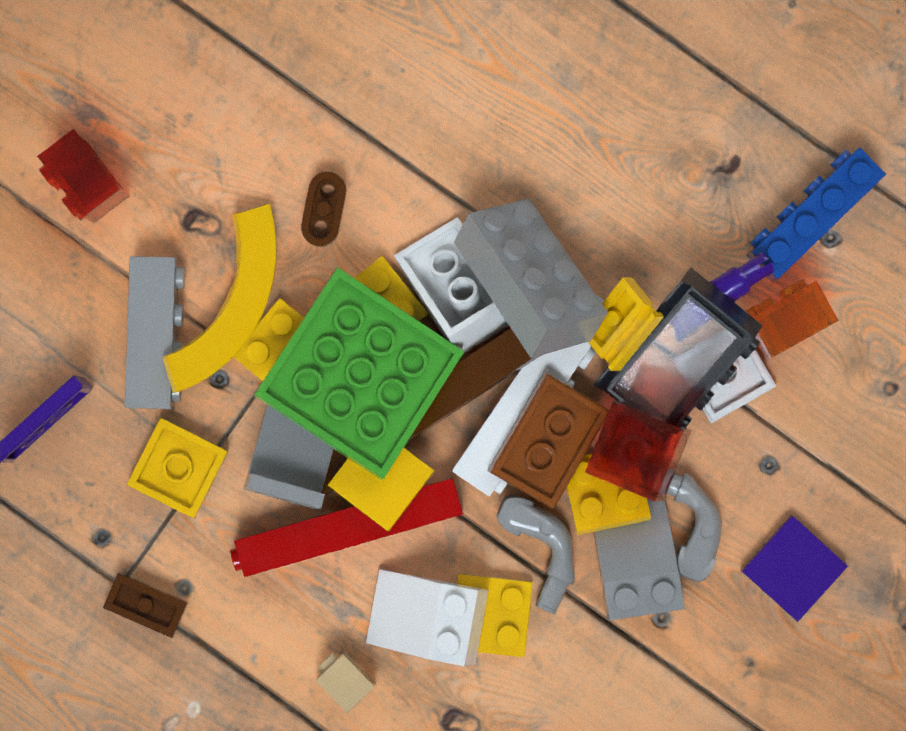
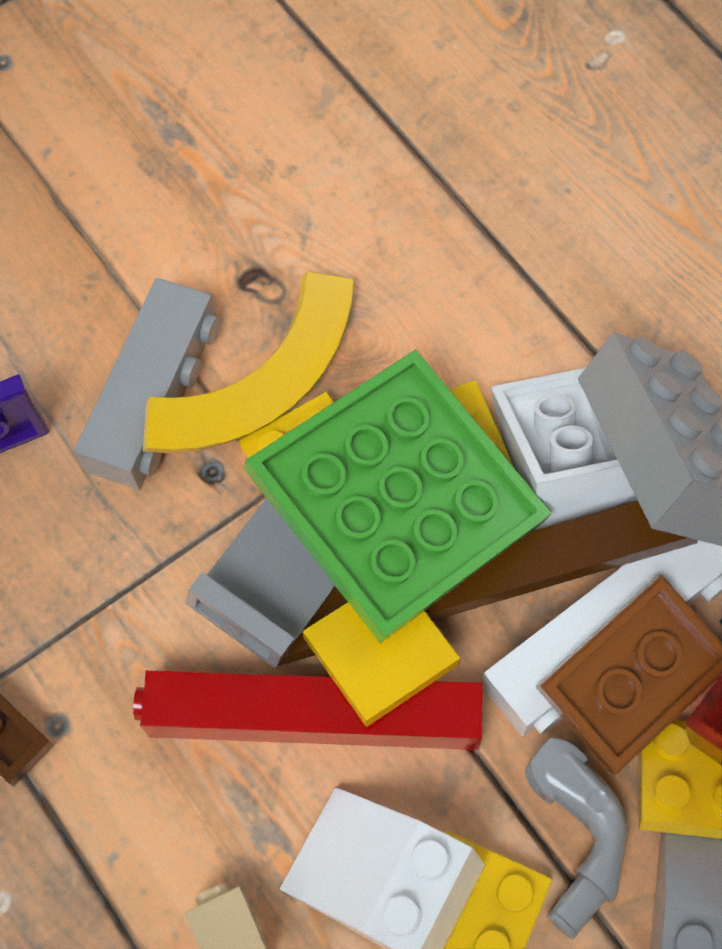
camera: 25 degrees right, 20 degrees down
clear red brick [37,129,129,224] -> none
yellow plate [127,418,229,519] -> none
reddish brown plate [301,172,347,247] -> none

